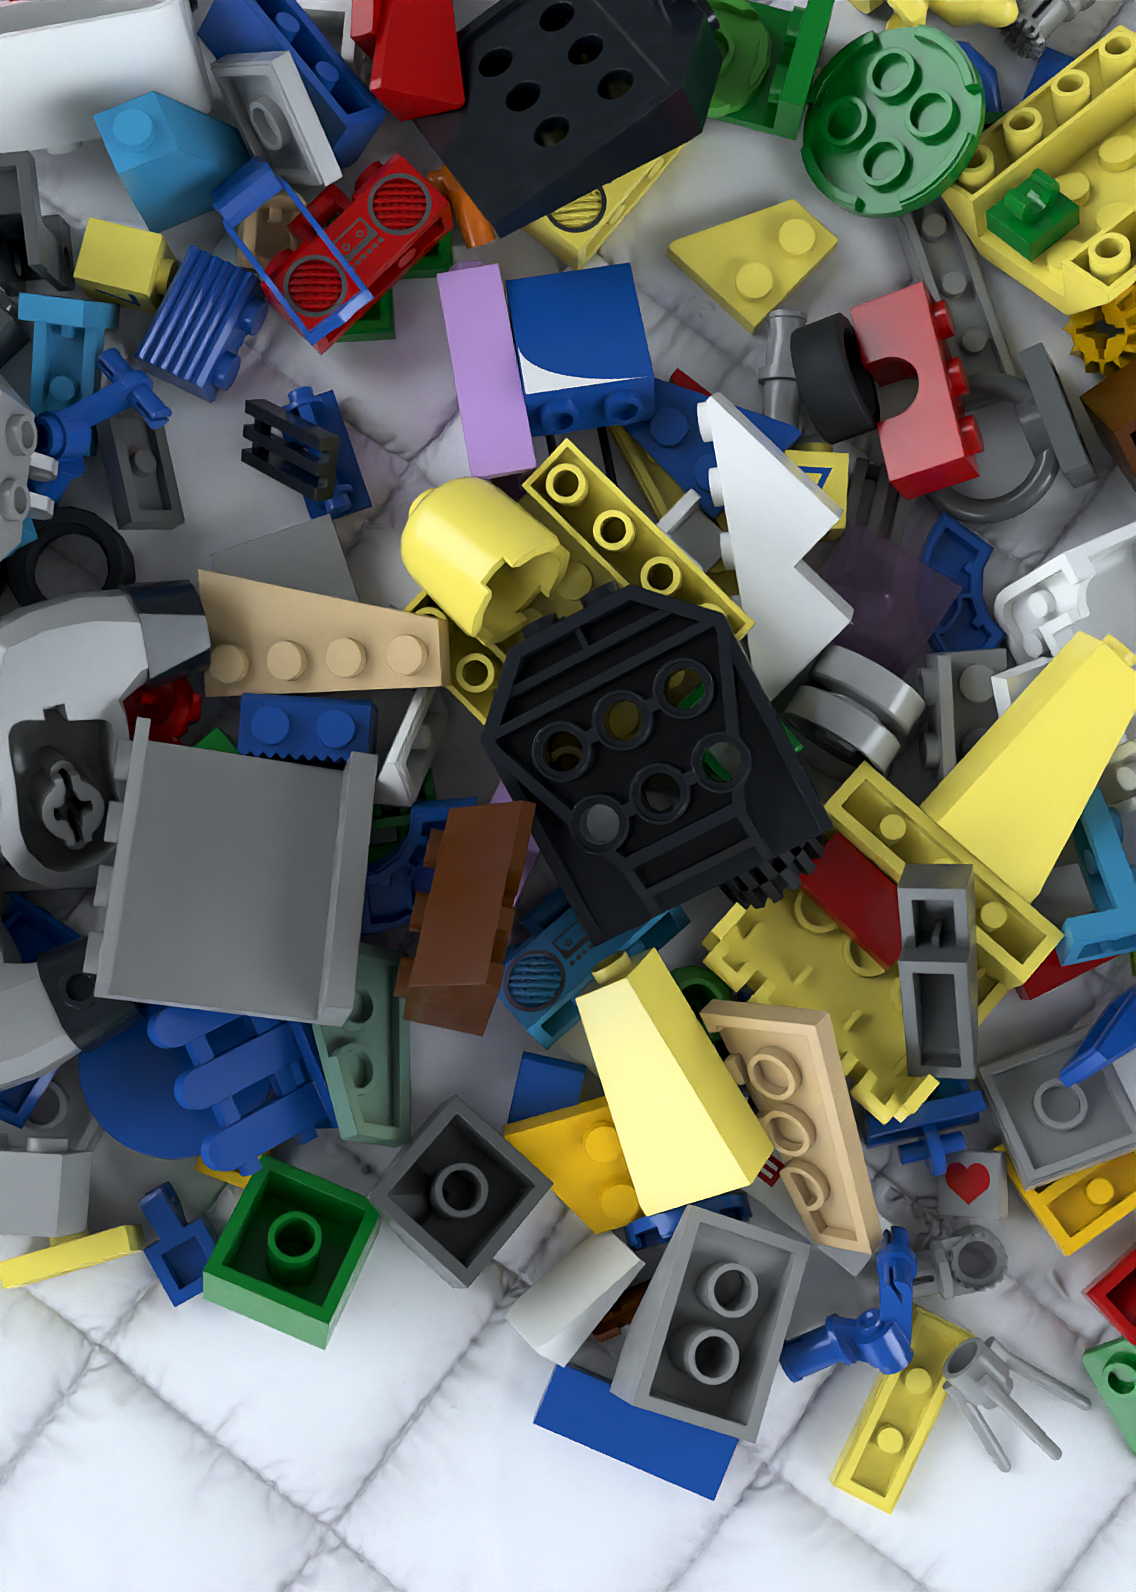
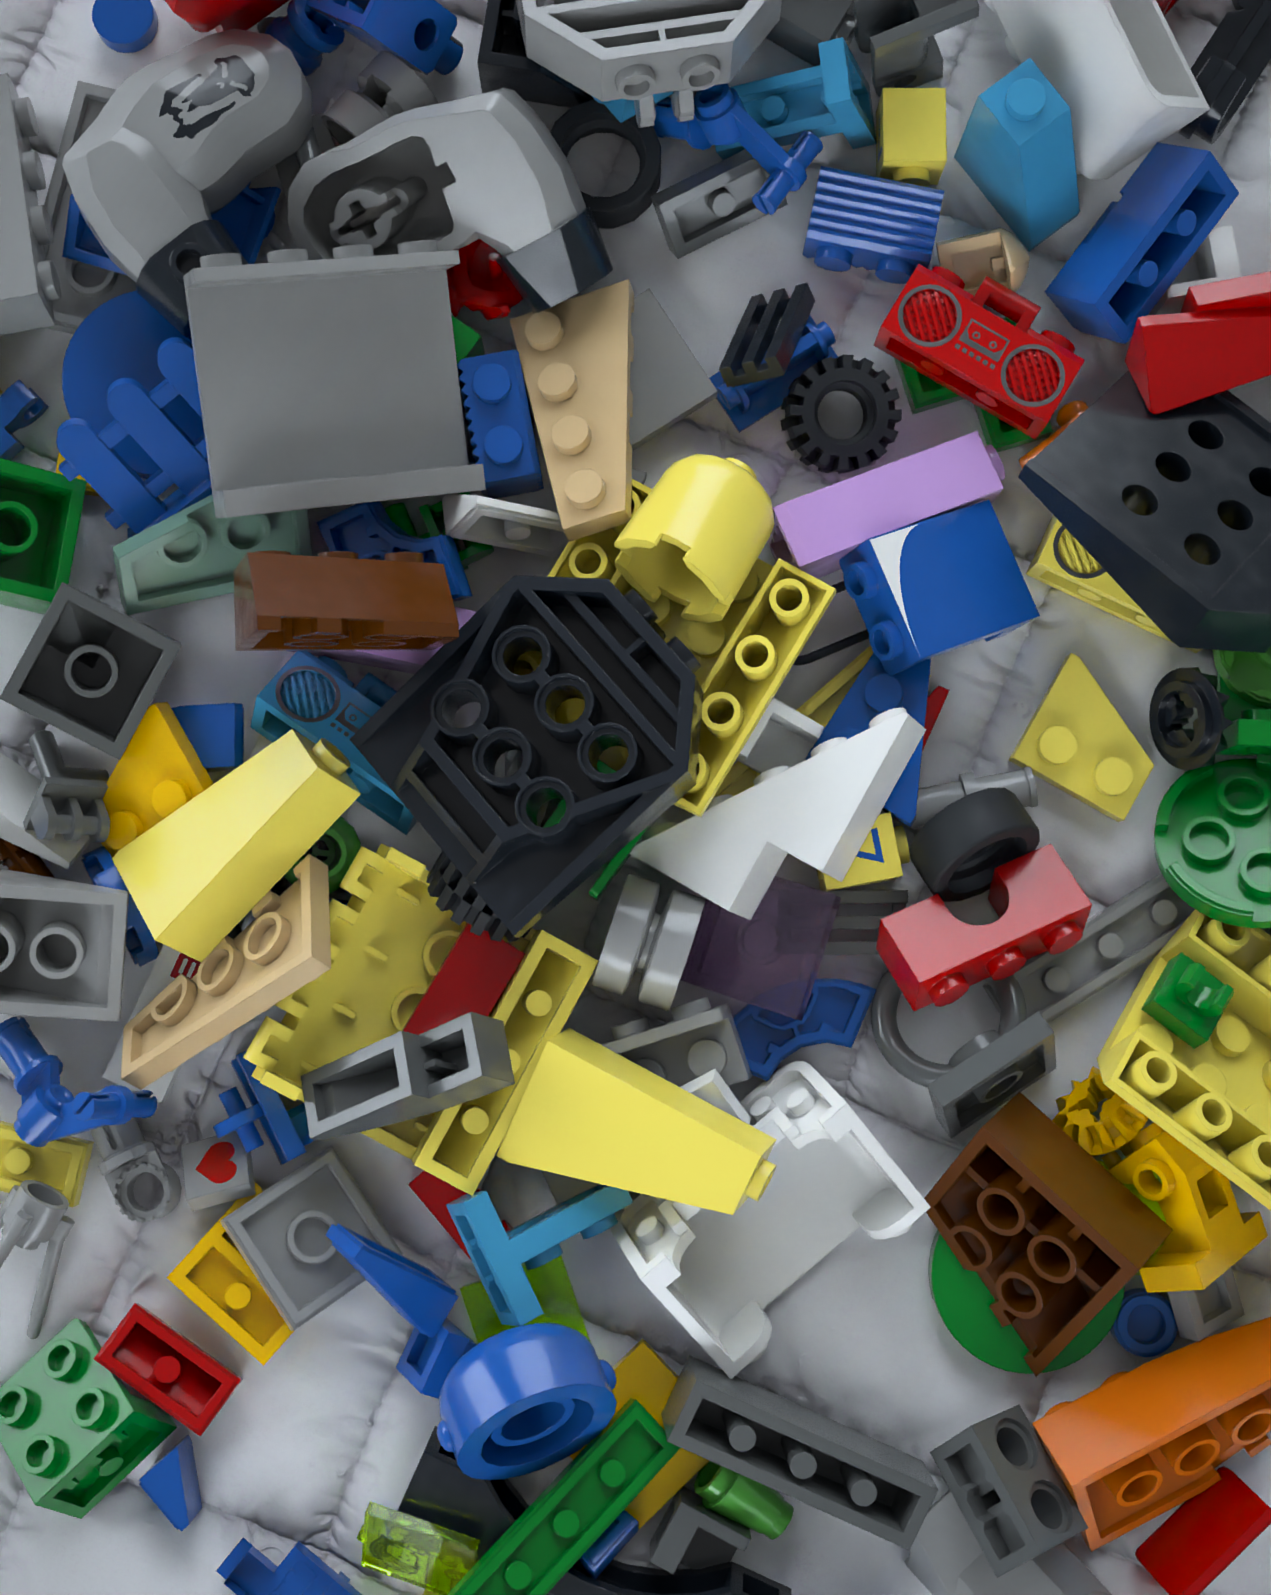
camera: 75 degrees right, 0 degrees up
blue piece [209,156,374,346] -> none
light grey tile [210,50,343,187] -> none
none -> dark grey arm [23,730,110,842]
none -> black tyre [780,354,902,474]
none -> black gear [1149,667,1233,770]

